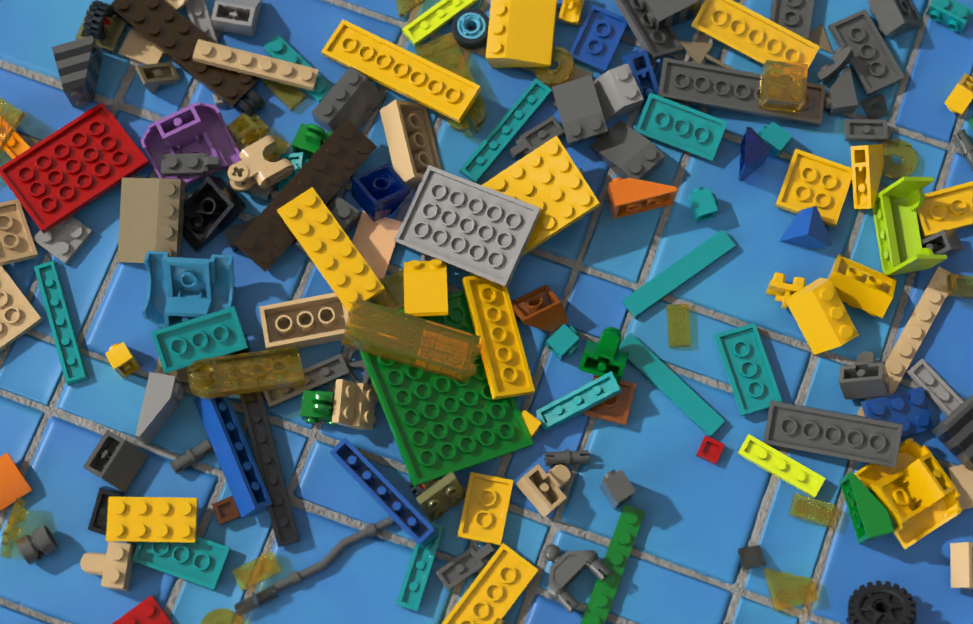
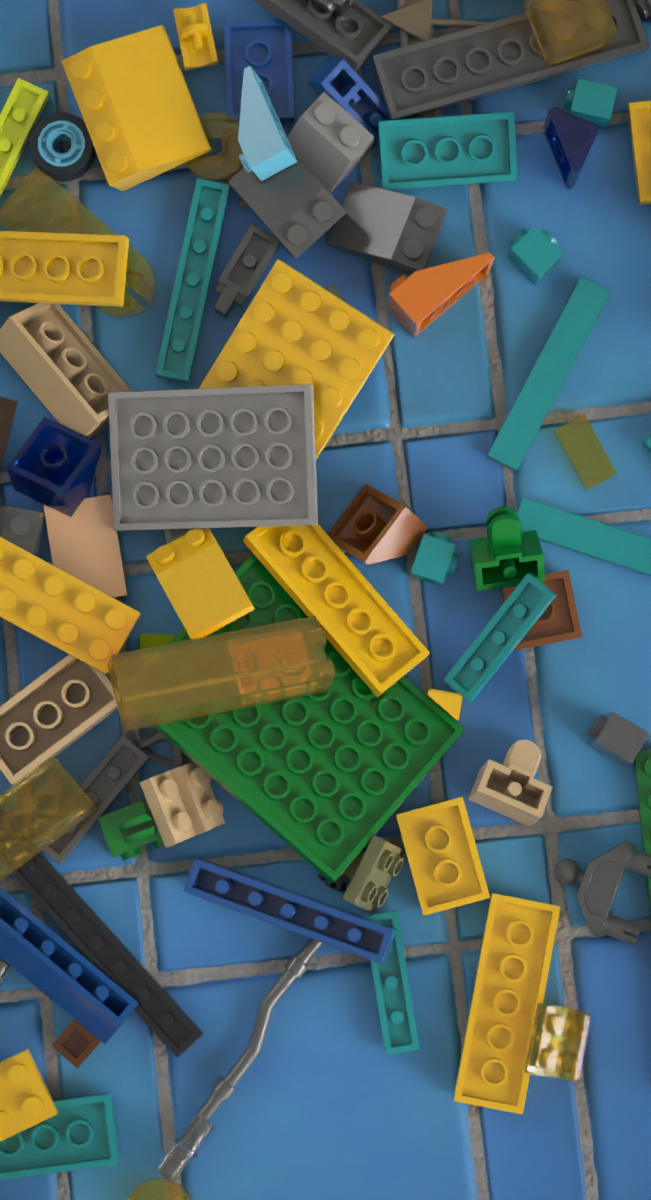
camera: 30 degrees left, 10 degrees up
clear yellow plate [232,551,282,591] -> none
clear yellow wing [372,269,404,315] -> none
dark grey hinge [435,543,494,591] -> none
dark grey pin [544,449,589,467] -> none
none -> medium azure slope [238,66,298,181]

